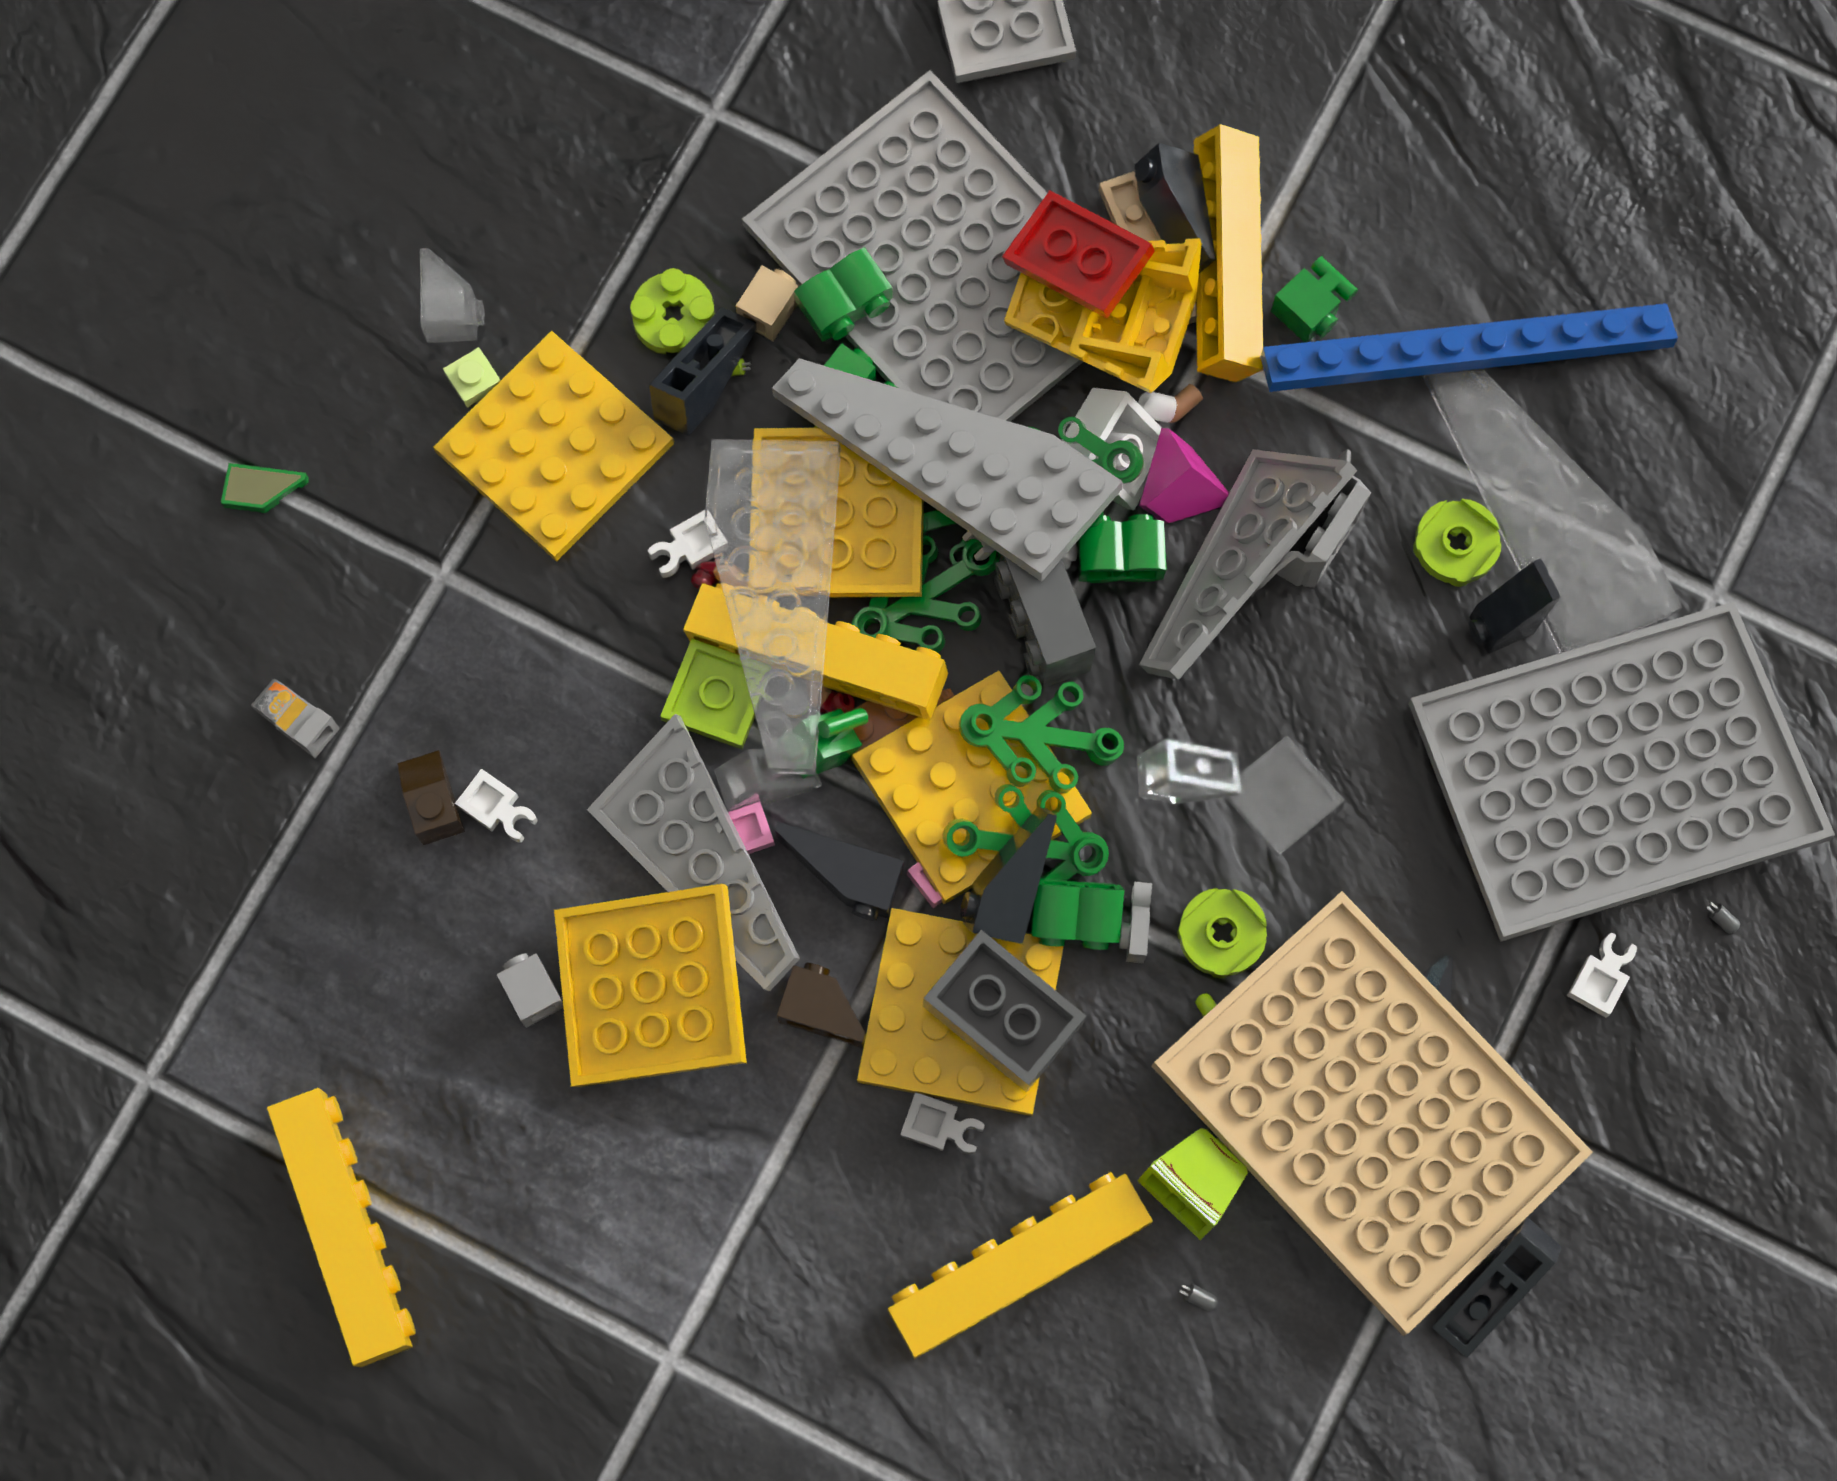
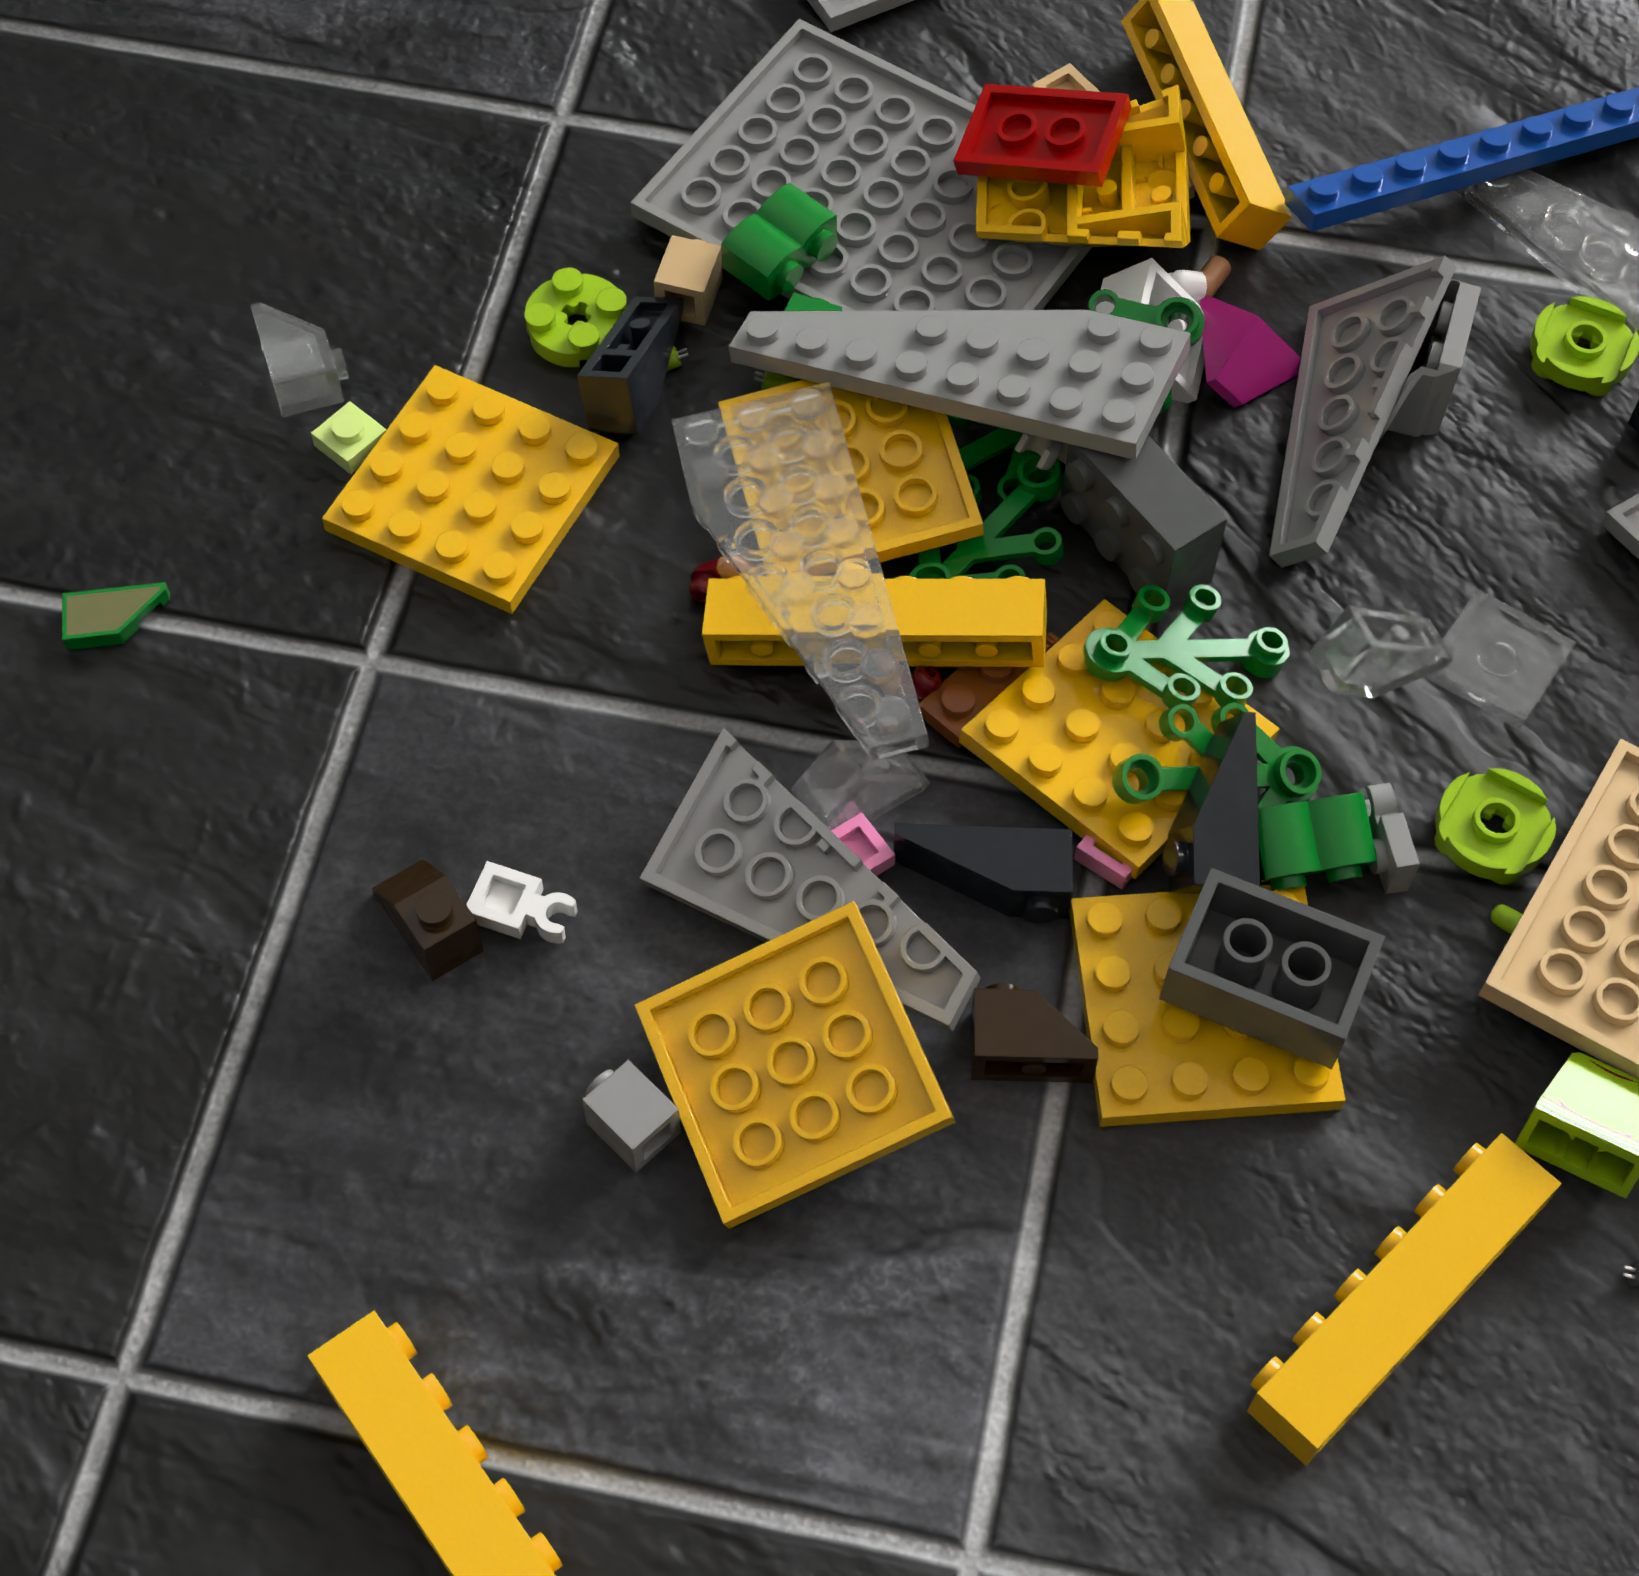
camera: 15 degrees left, 15 degrees down
light grey leg [251,679,340,758] -> none
white plate [648,509,729,578] -> none
lime plate [660,638,773,750] -> none
green brick [782,708,868,779] -> none
light grey plate [900,1092,985,1155] -> none
green brick [1076,514,1167,583] -> none
black slope [1134,143,1216,274] -> none
green brick [1271,256,1358,343] -> none

